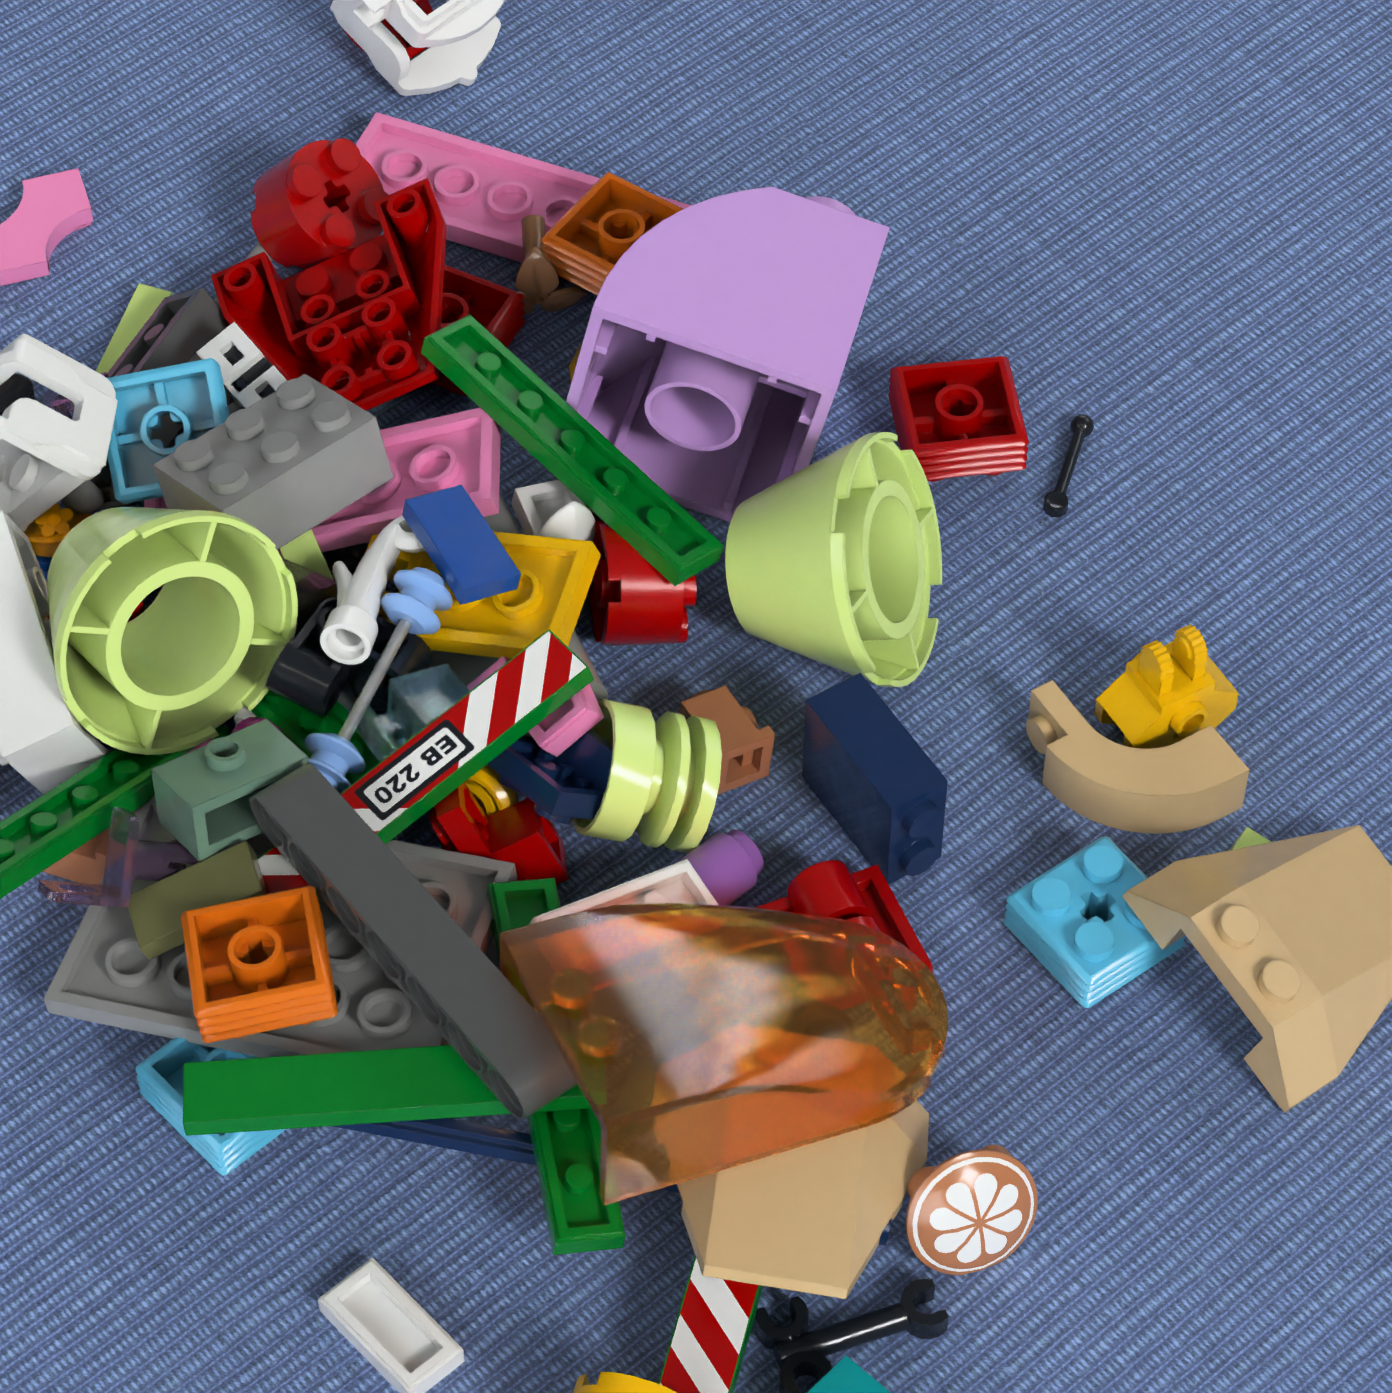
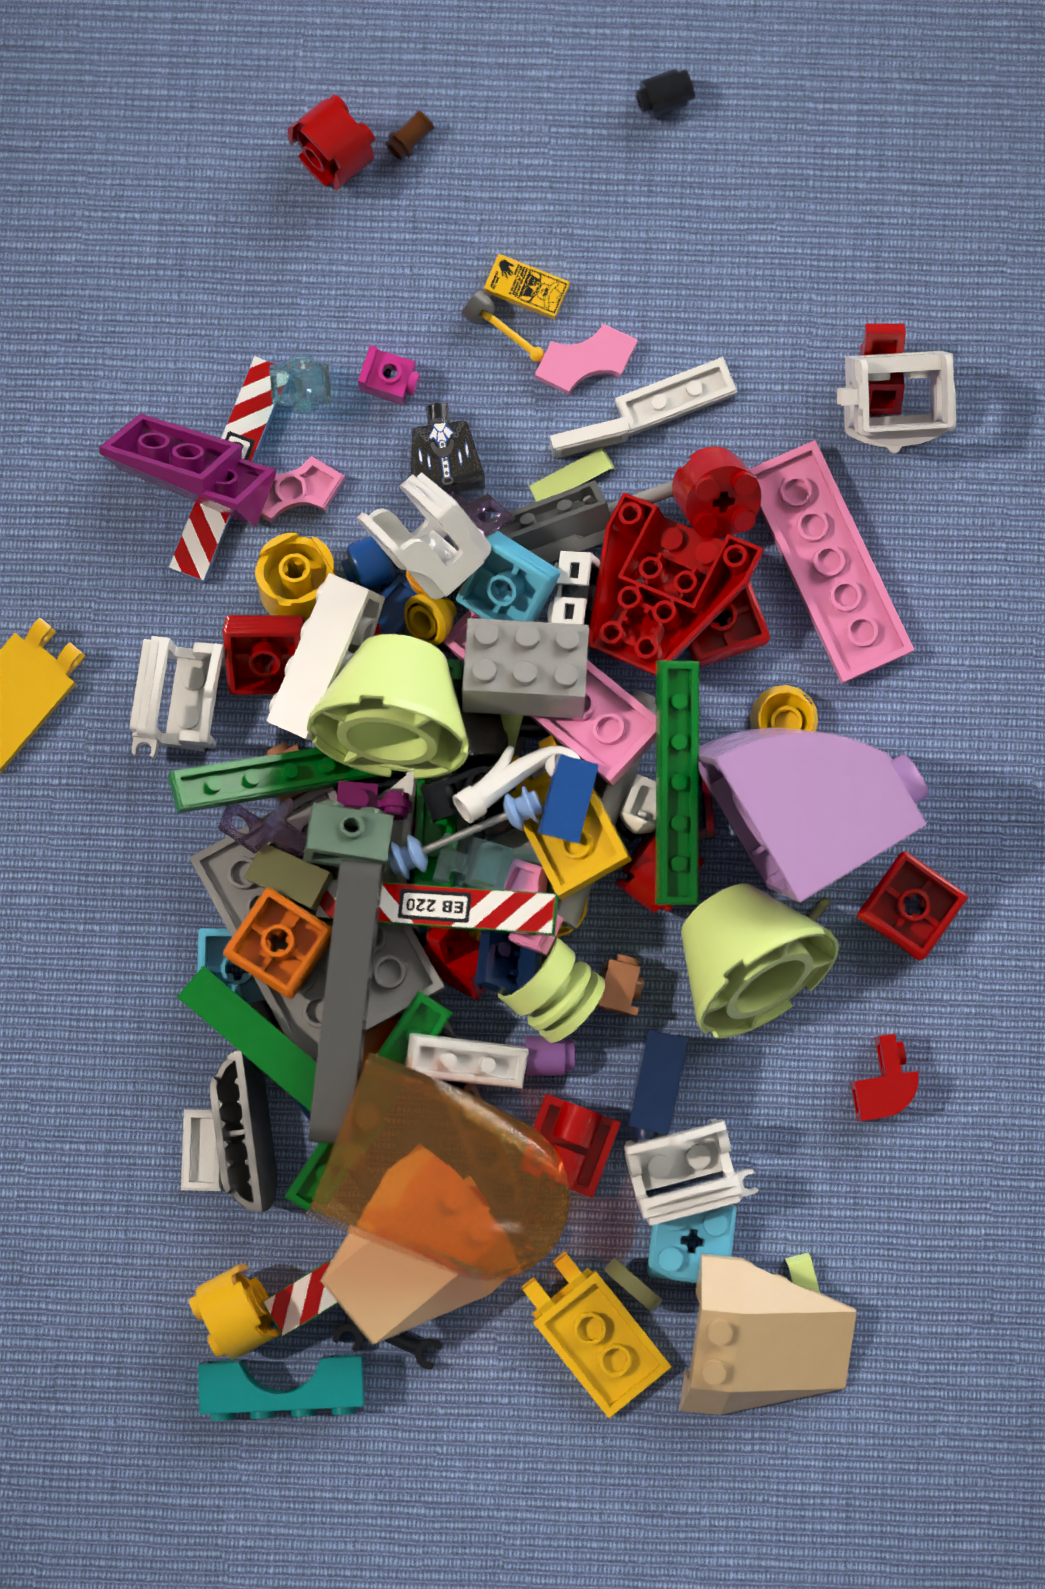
camera: 45 degrees right, 30 degrees up
medium nougat plant [515,215,589,315] -> none
orange brick [541,172,683,295] -> none
dish [905,1144,1038,1275] -> none
tan arch [1026,680,1250,834] -> none
black hinge [1044,414,1094,517] -> none
yellow hinge [1094,624,1239,749] -> none
none -> dark grey brick [210,1050,277,1212]
none -> yellow tile [521,1251,672,1418]
none -> white tile [550,417,629,459]
none -> olive piece [604,1257,663,1313]
none -> white tile [615,357,737,437]
none -> white animal [624,1118,759,1225]
none -> red brick [850,1033,919,1121]

